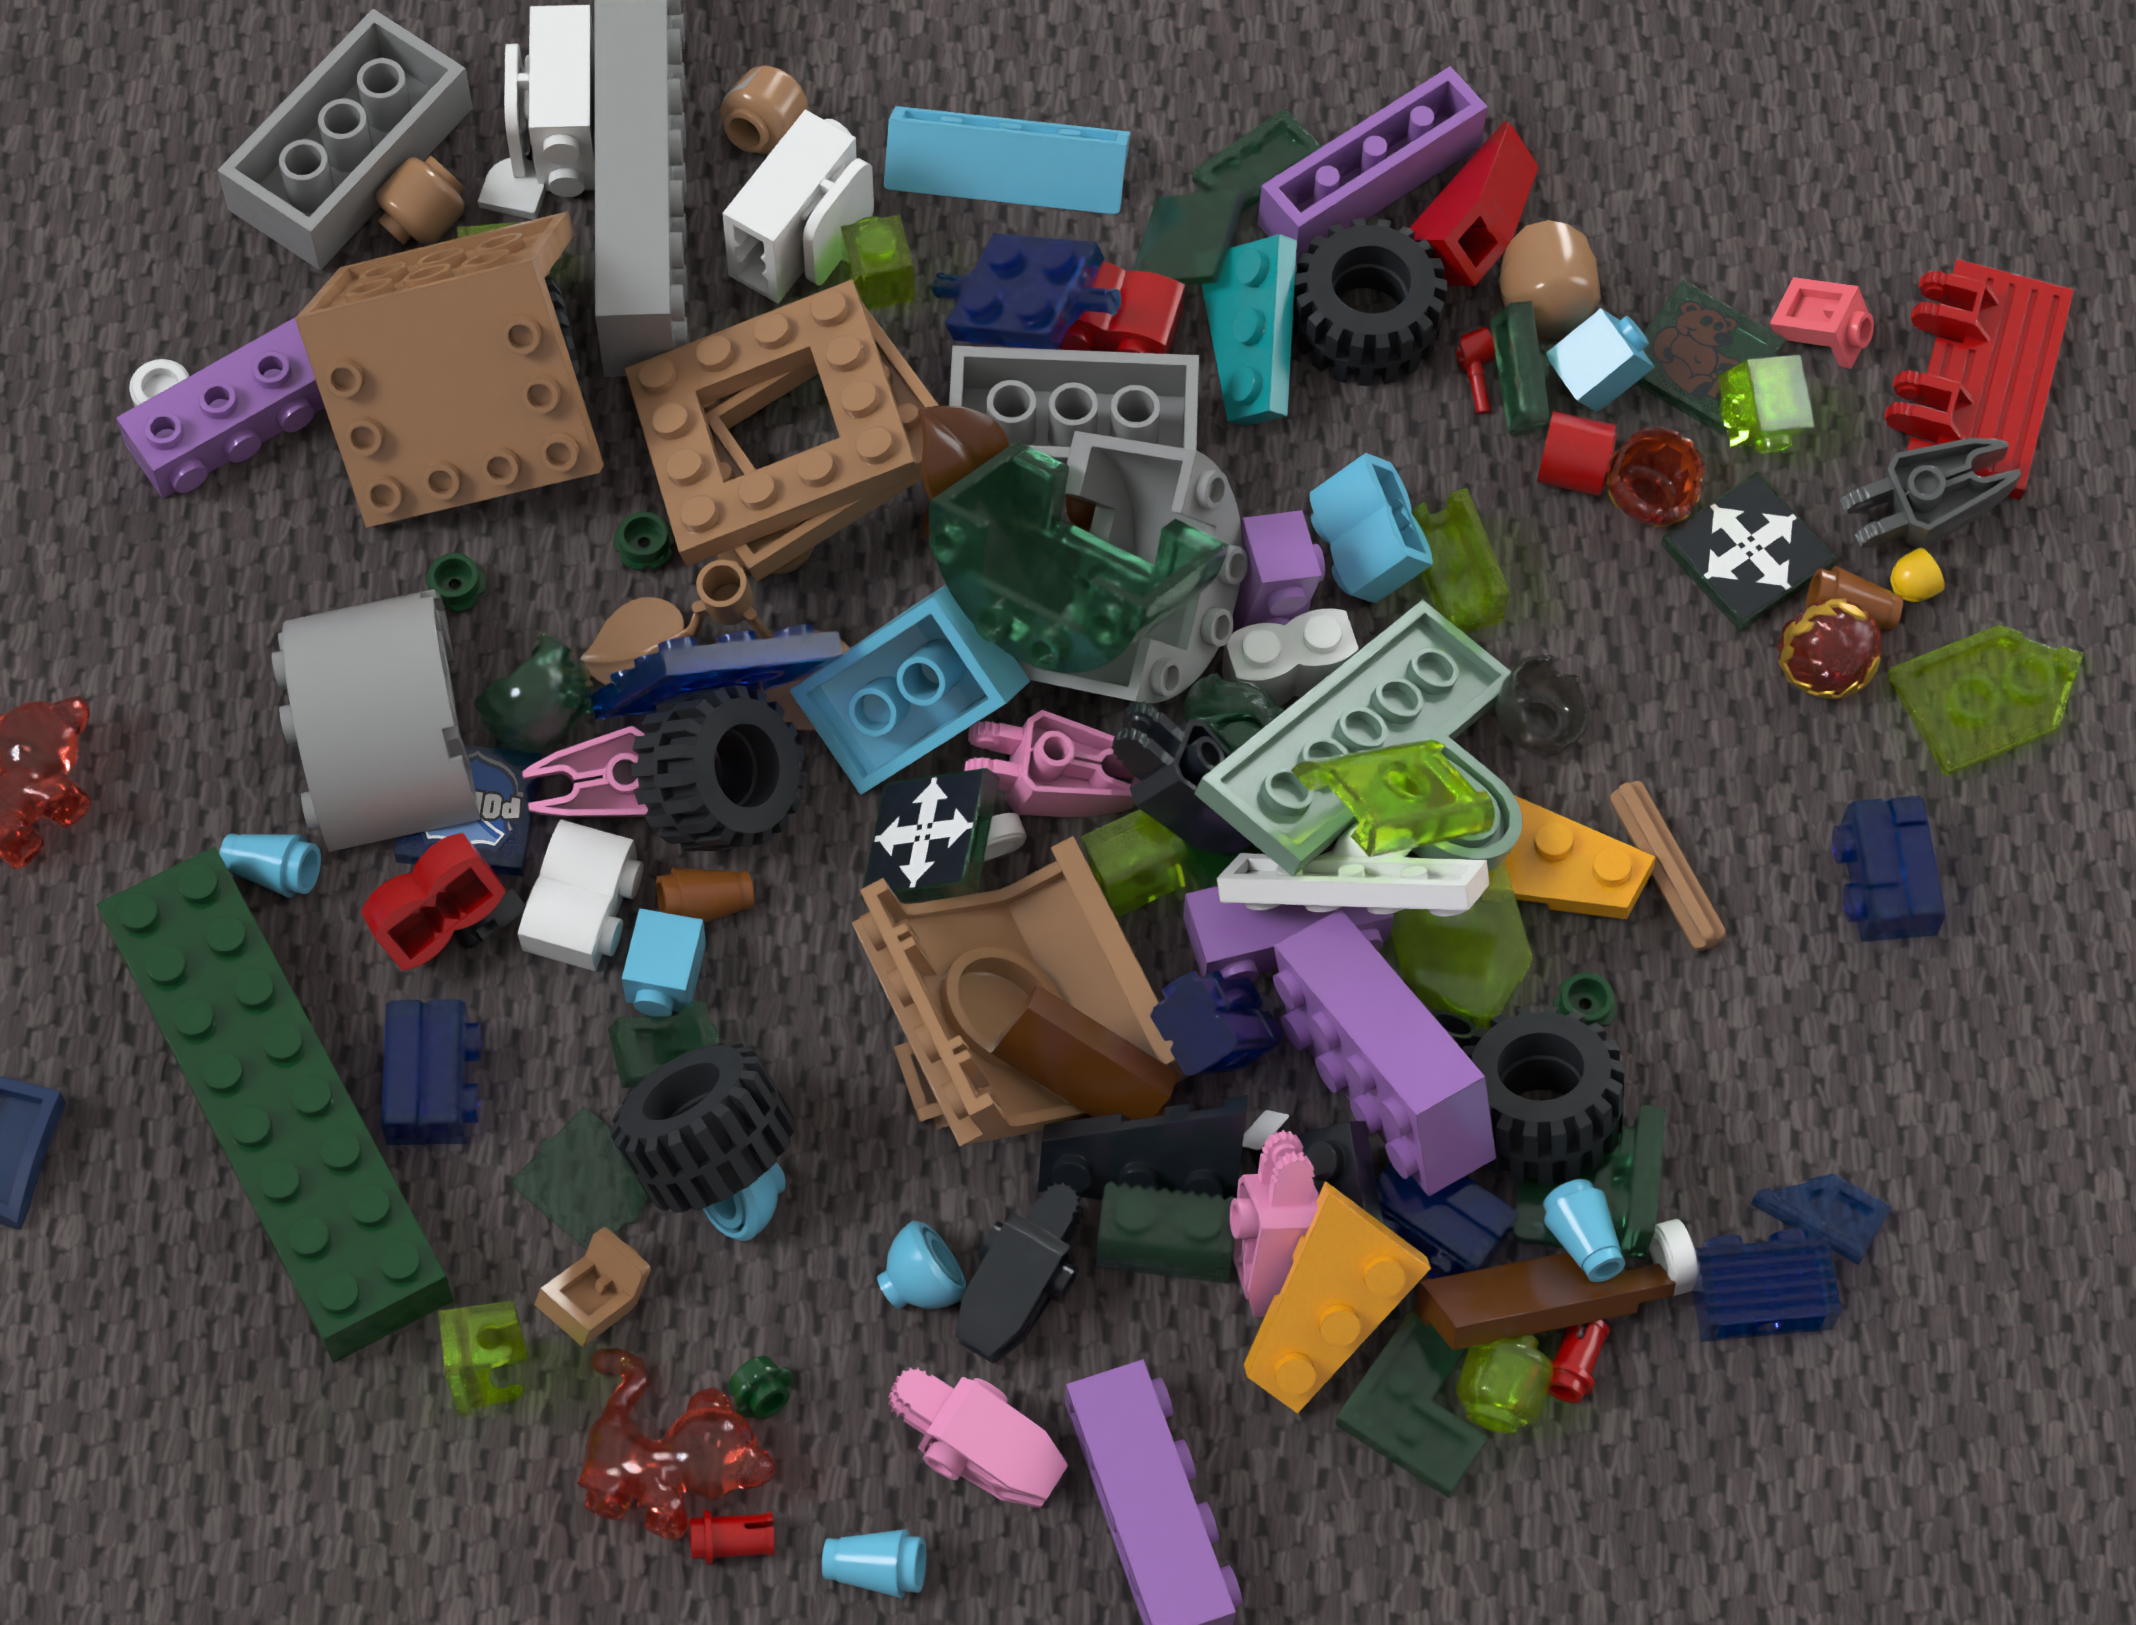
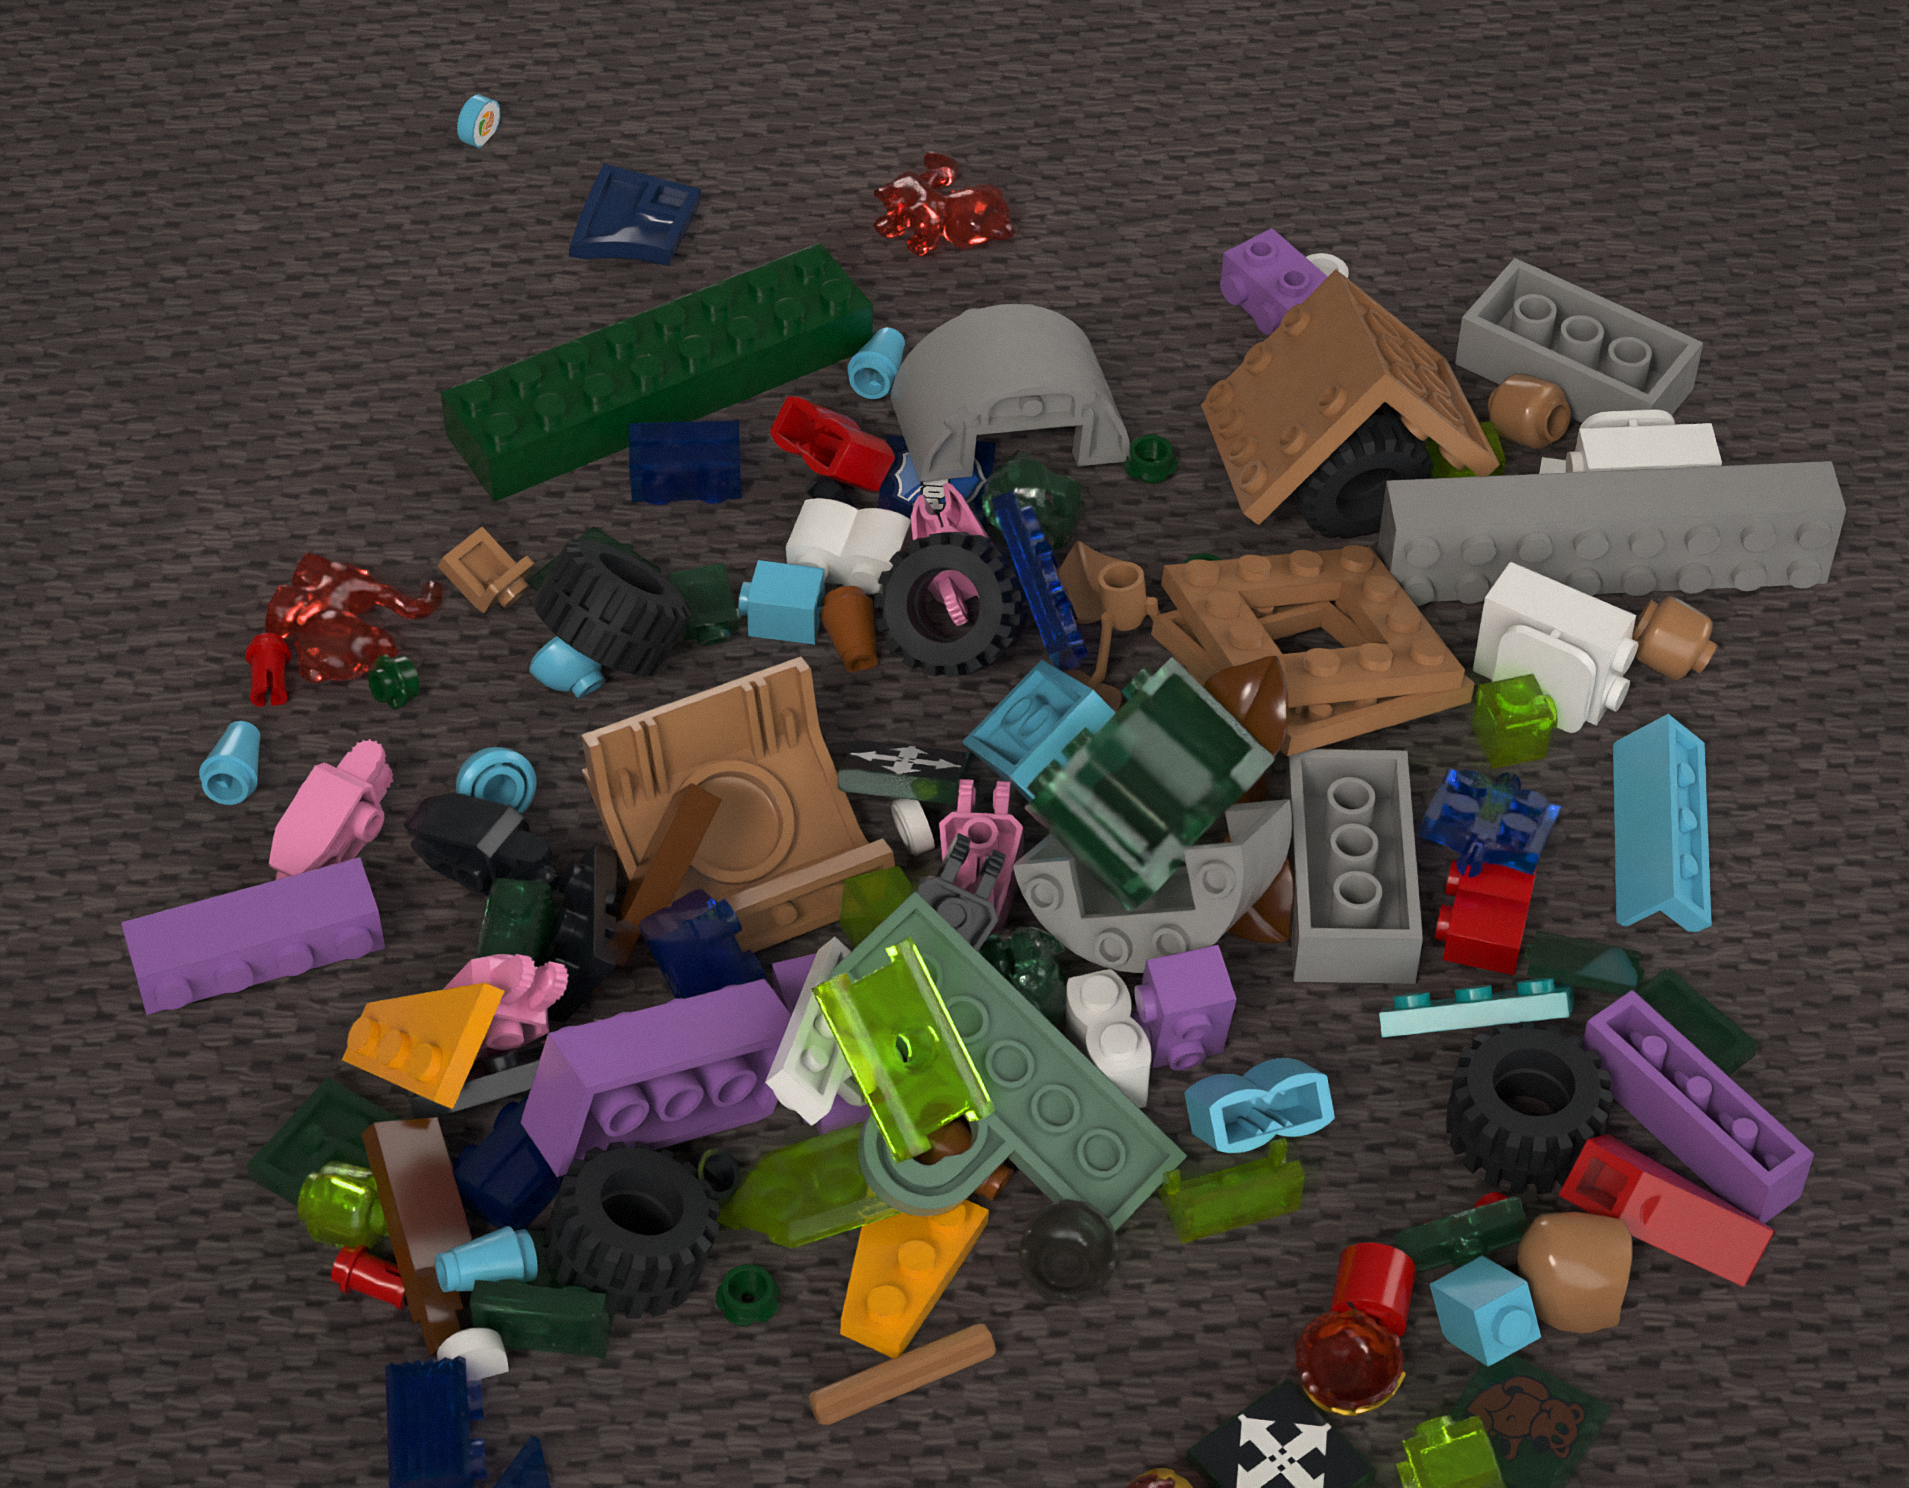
camera: 90 degrees right, 15 degrees down
clear neon green hinge [438,1300,528,1417] -> none

